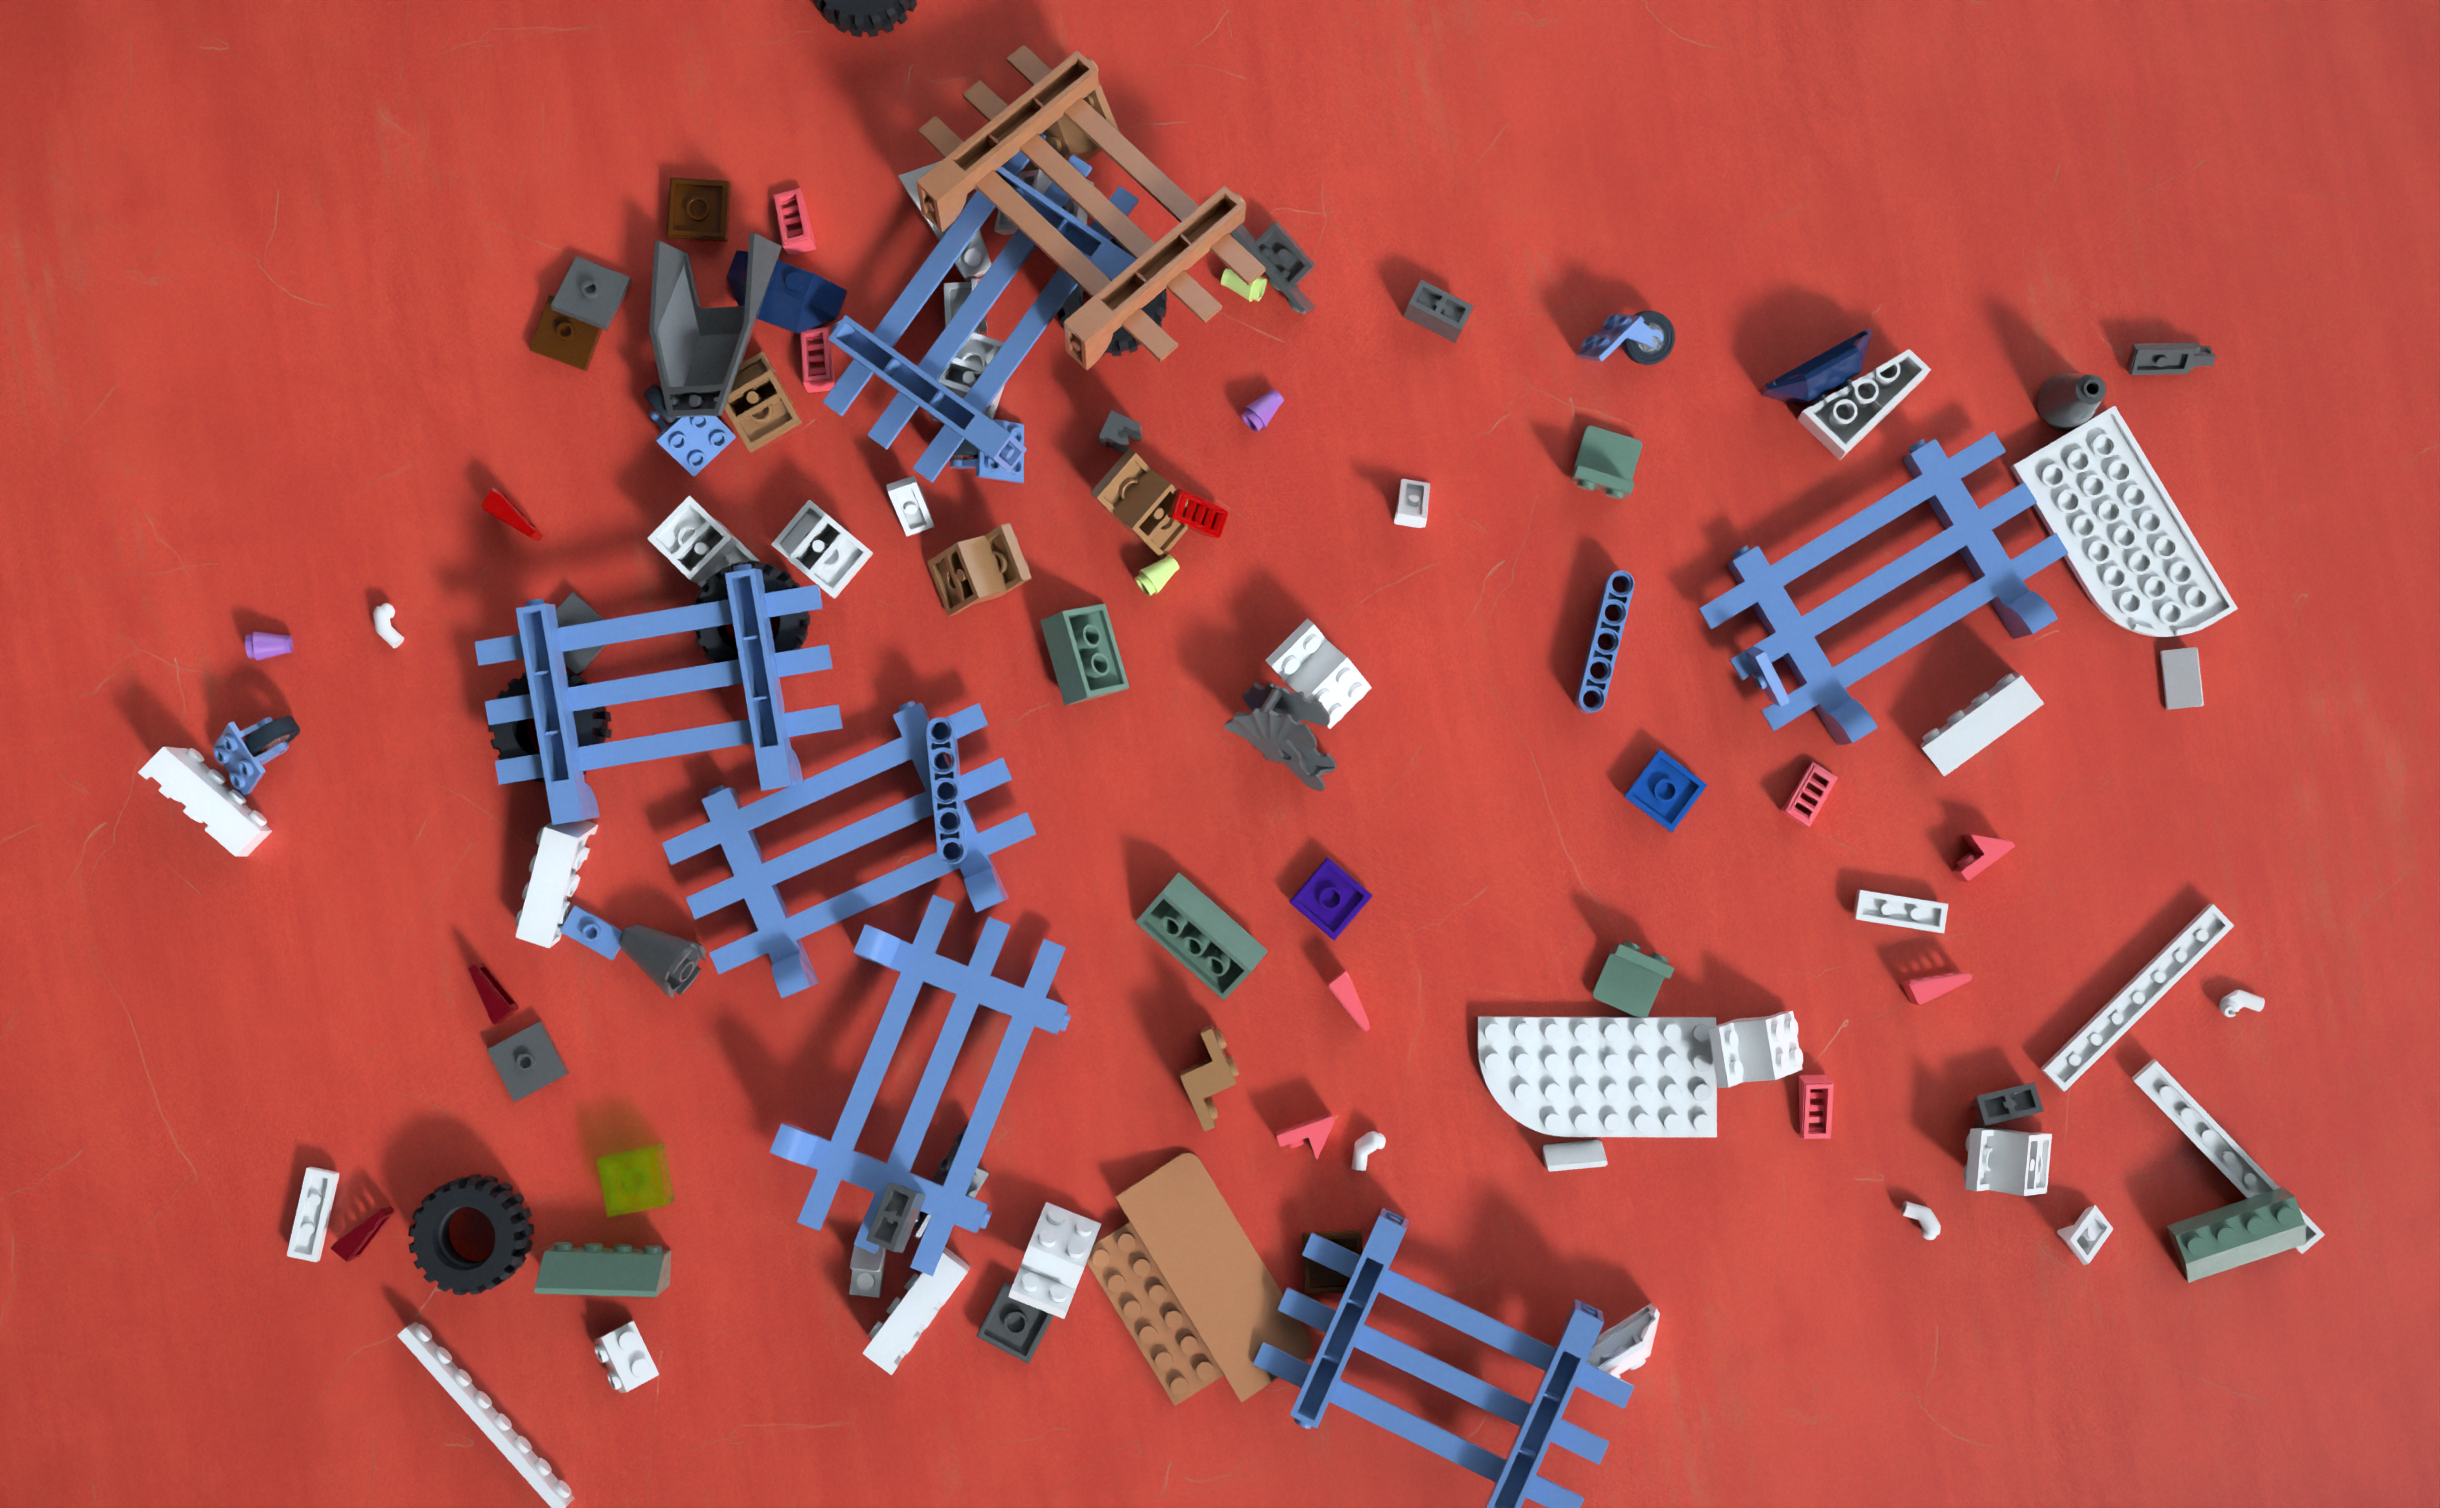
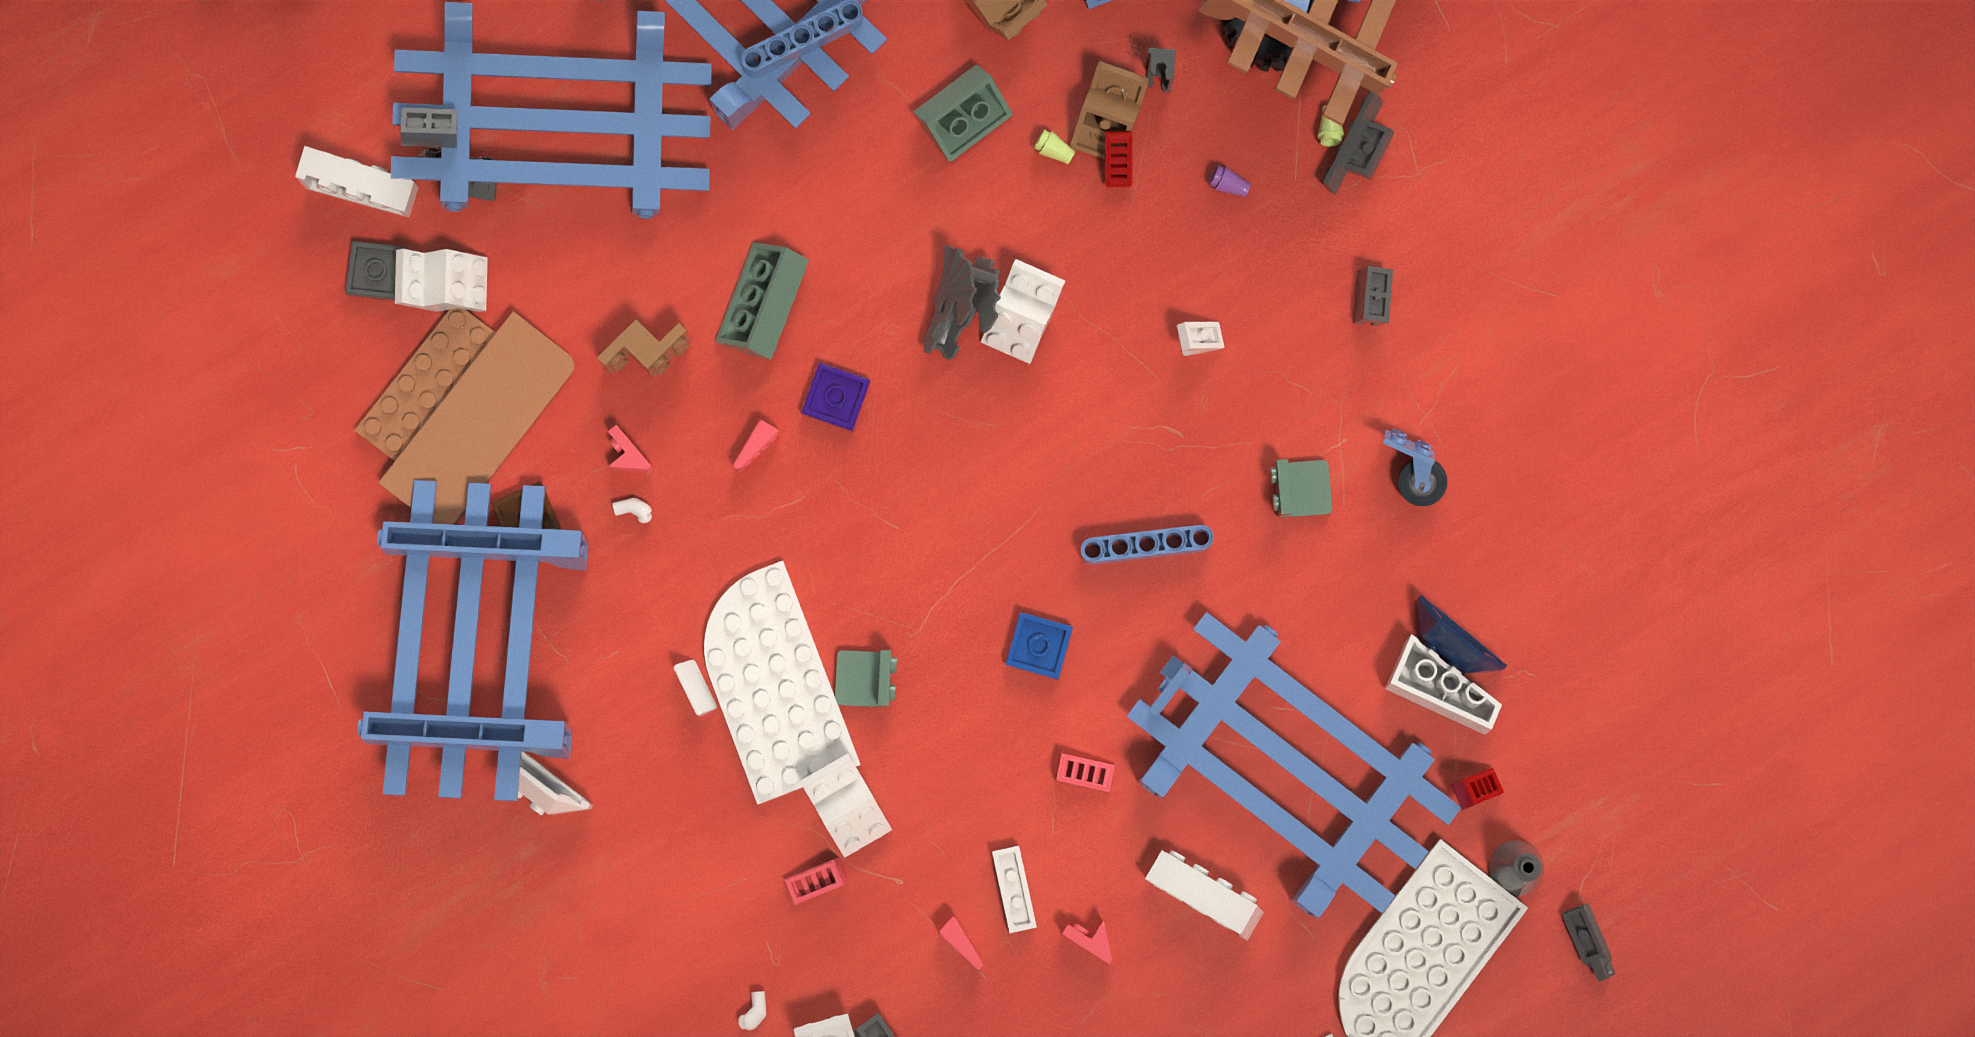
camera: 60 degrees right, 5 degrees down
white slope [849,1234,886,1298] -> none
none -> red slope [1451,768,1504,811]

